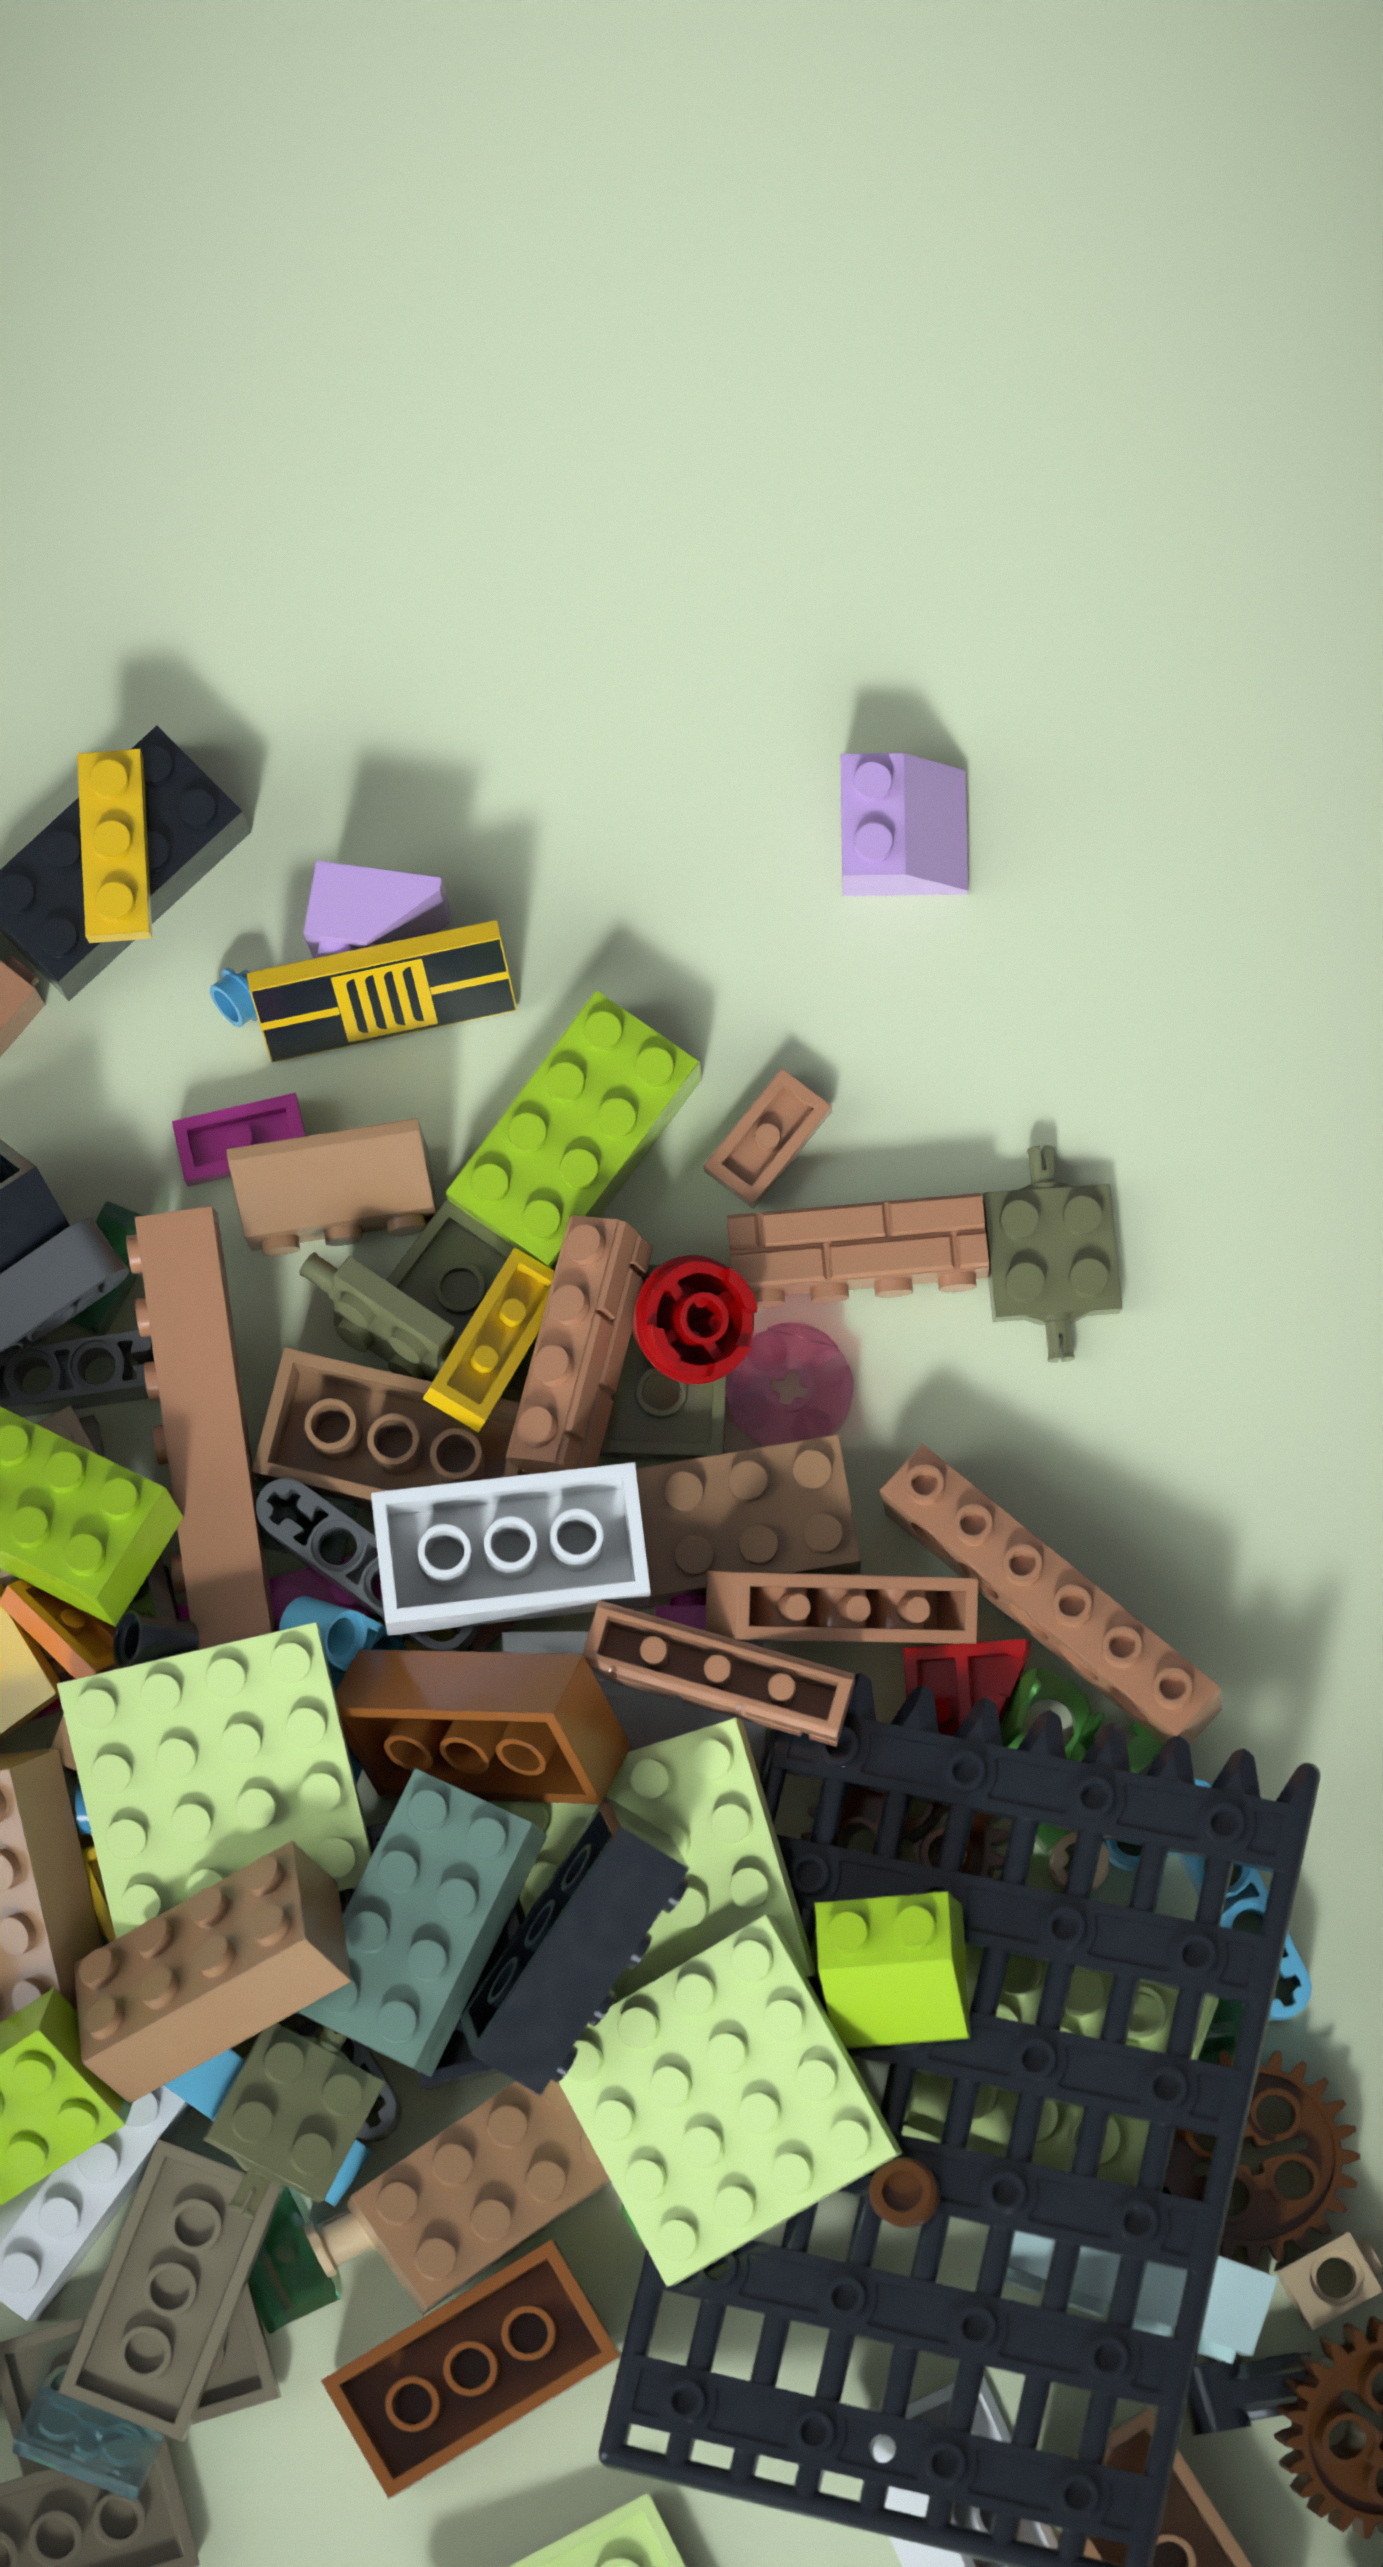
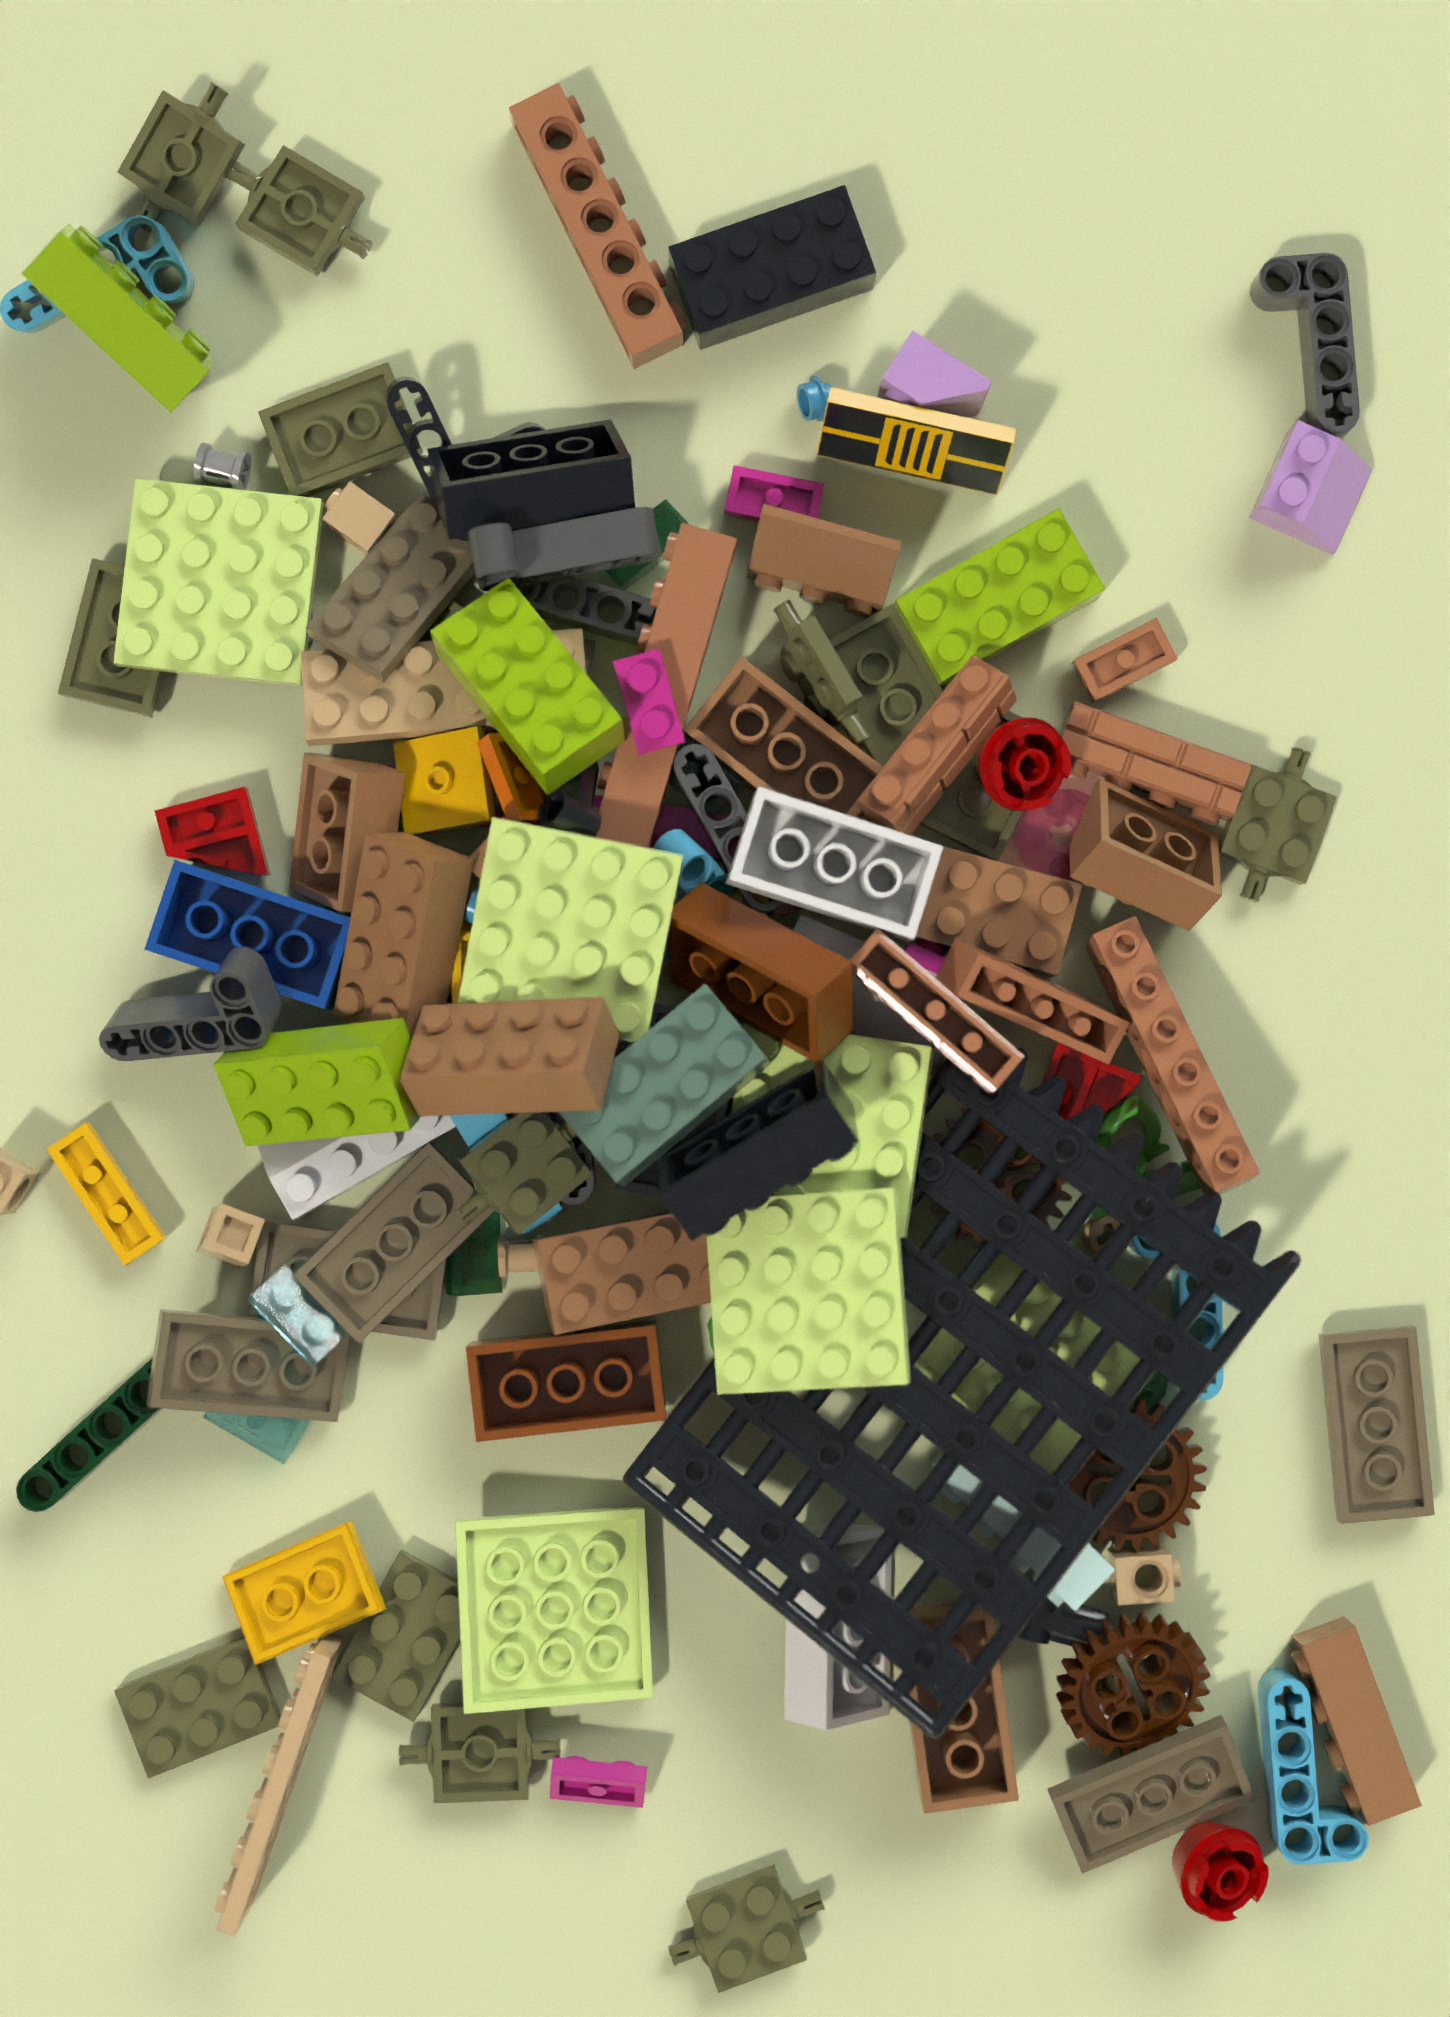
camera: 10 degrees right, 10 degrees up
yellow plate [77,749,152,943] -> none
yellow plate [423,1247,555,1433] -> none
lime slope [815,1892,970,2048] -> none
reddish brown tile [869,2157,940,2228] -> none
none -> dark pink plate [613,649,685,755]
none -> medium nougat slope [1070,778,1222,931]
none -> dark grey beam [1250,253,1360,439]

